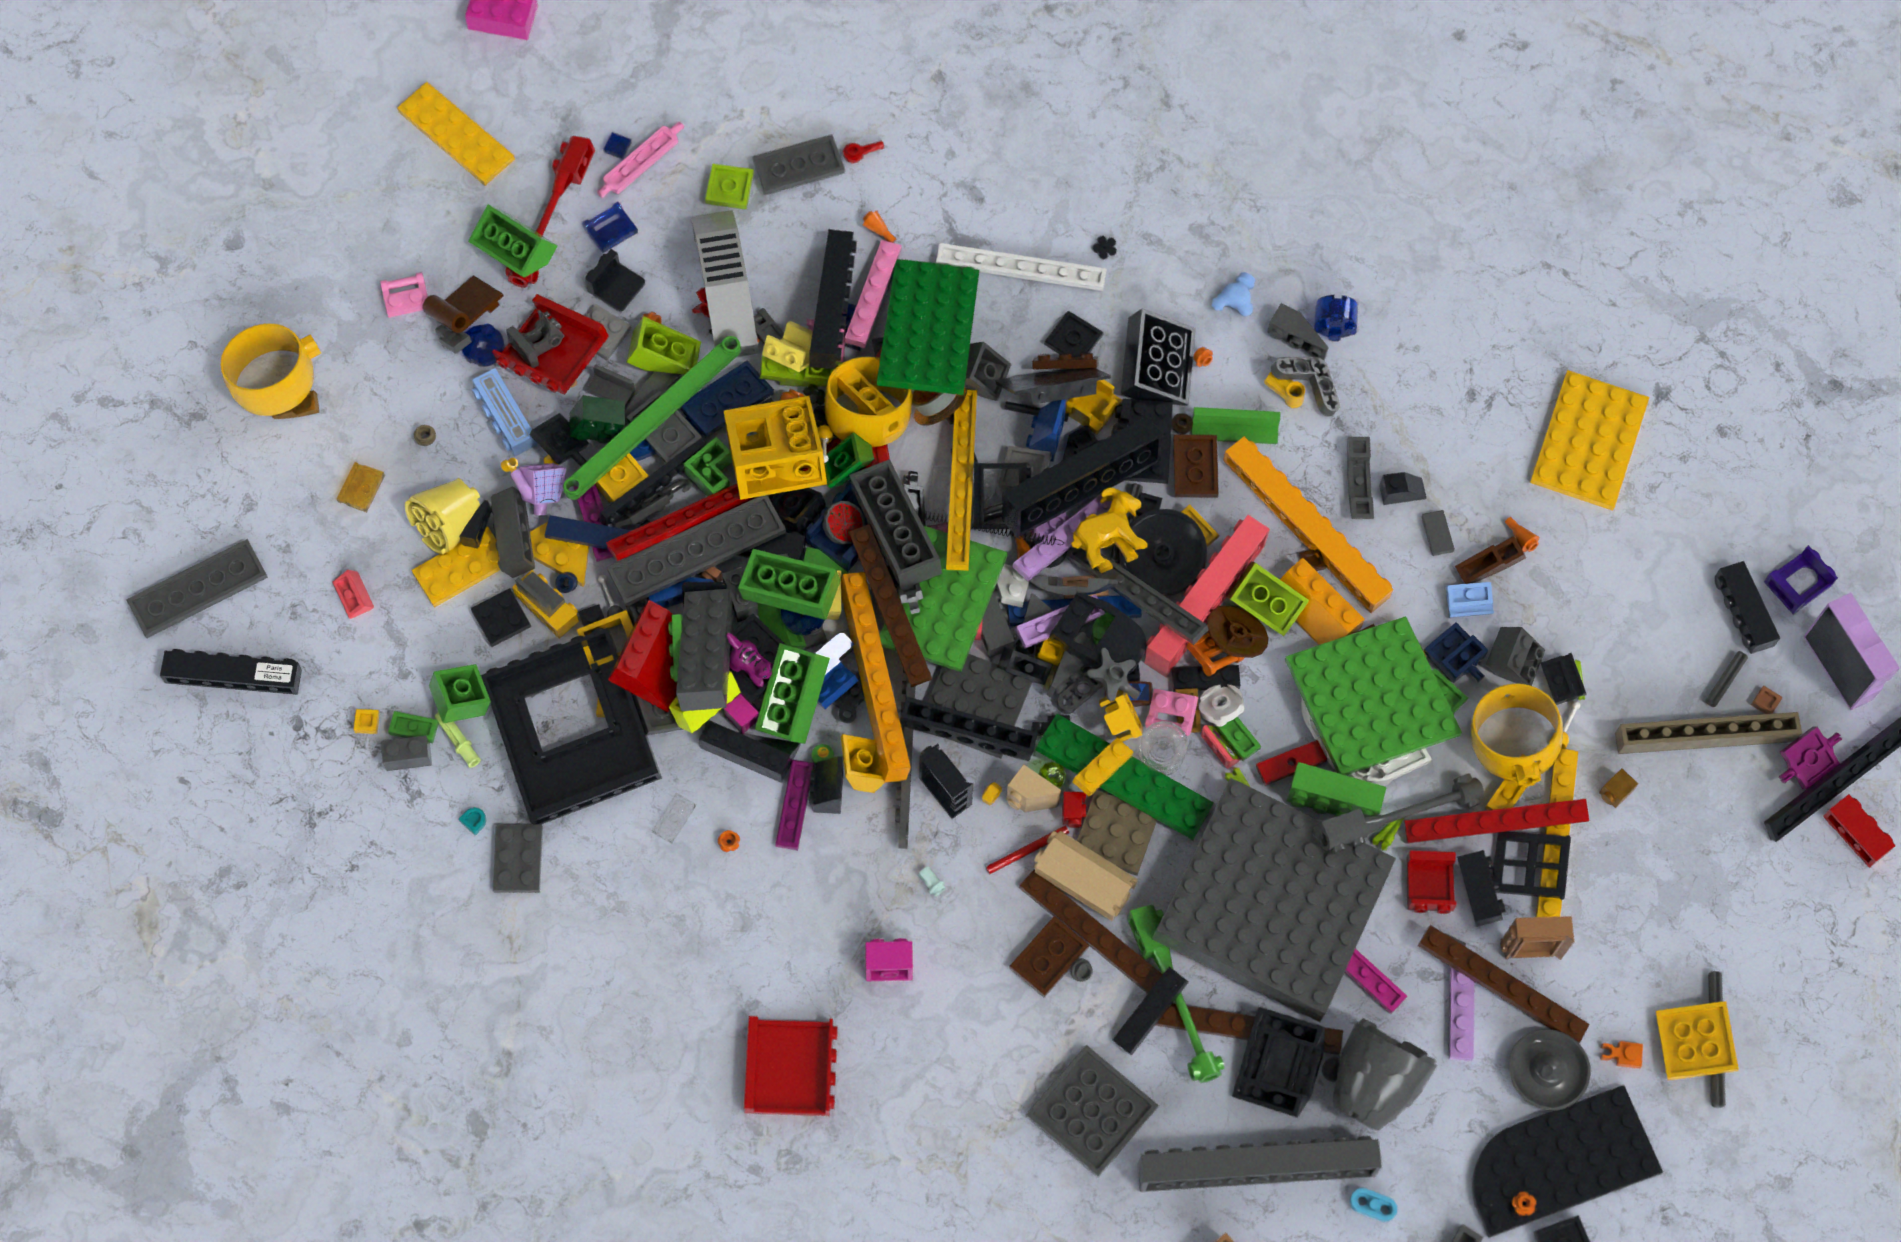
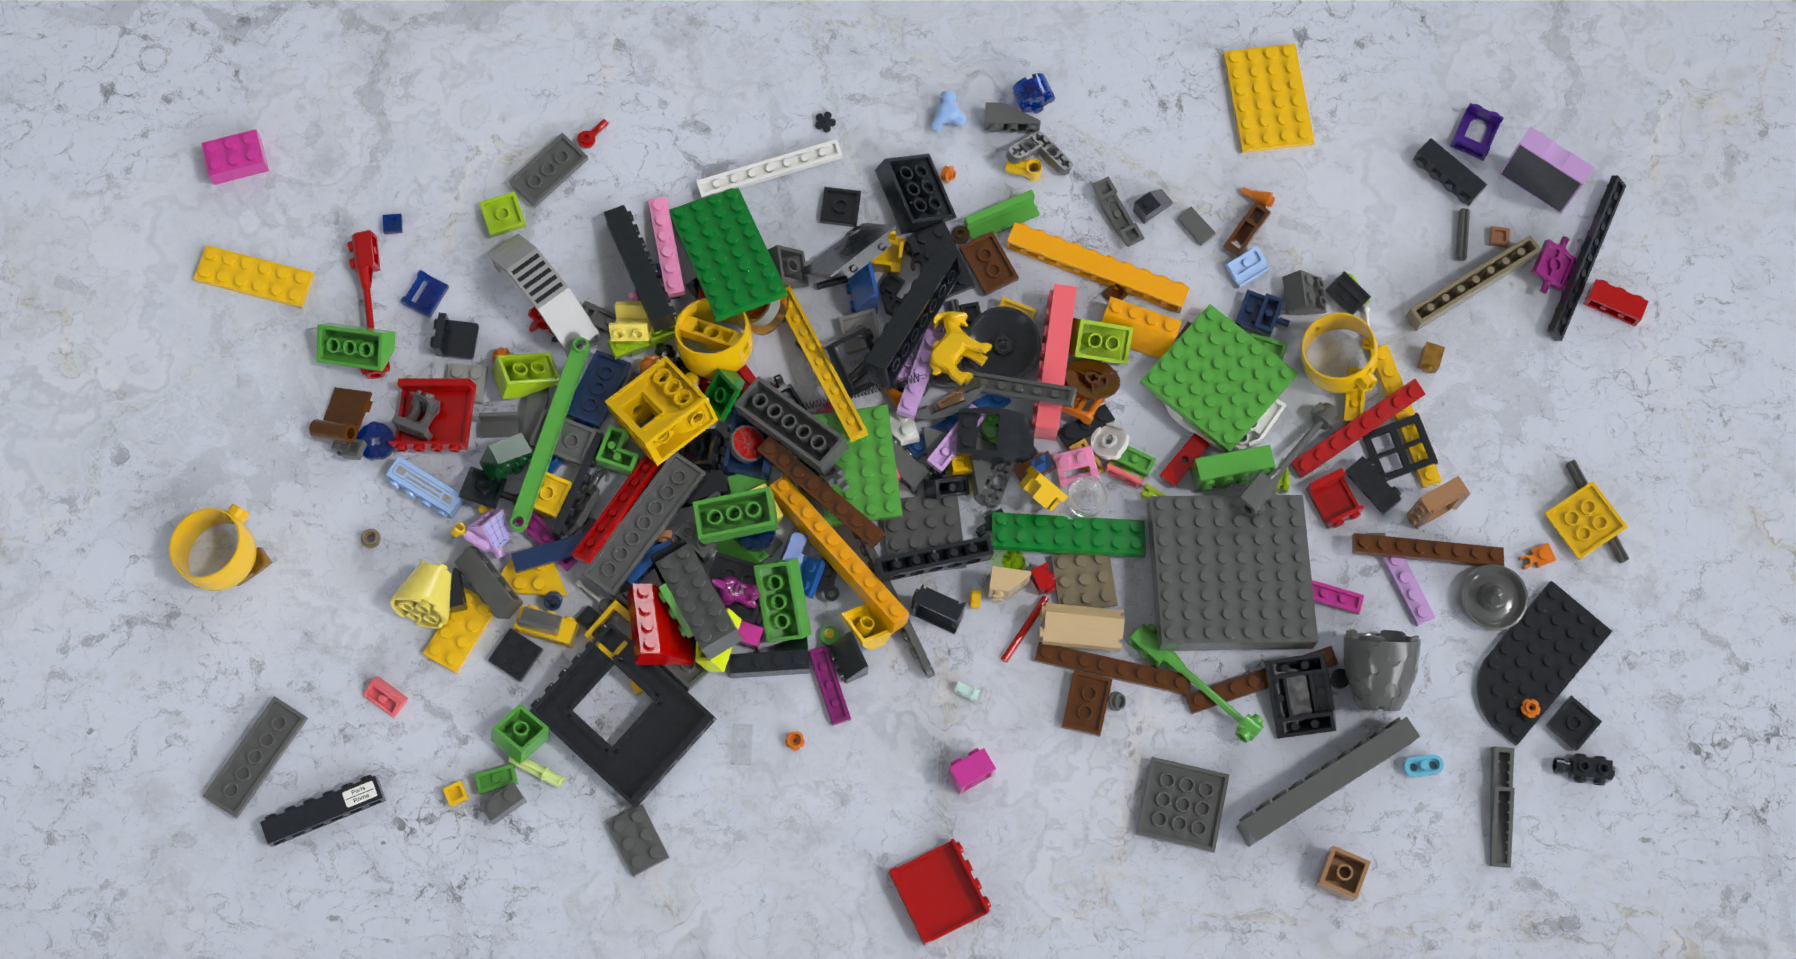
camera: 30 degrees left, 5 degrees up
clear yellow plate [337,462,385,513] -> none
bright pink plate [380,272,428,318] -> none
teal tile [458,807,487,836] -> none
bright pink plate [597,121,684,198] -> none
orange cone [863,210,897,243] -> none
reddish brown plate [1032,353,1099,369] -> none
yellow plate [1072,738,1134,797] -> none
dark grey animal [1087,648,1141,701] -> none
black plate [1112,967,1189,1055] -> none

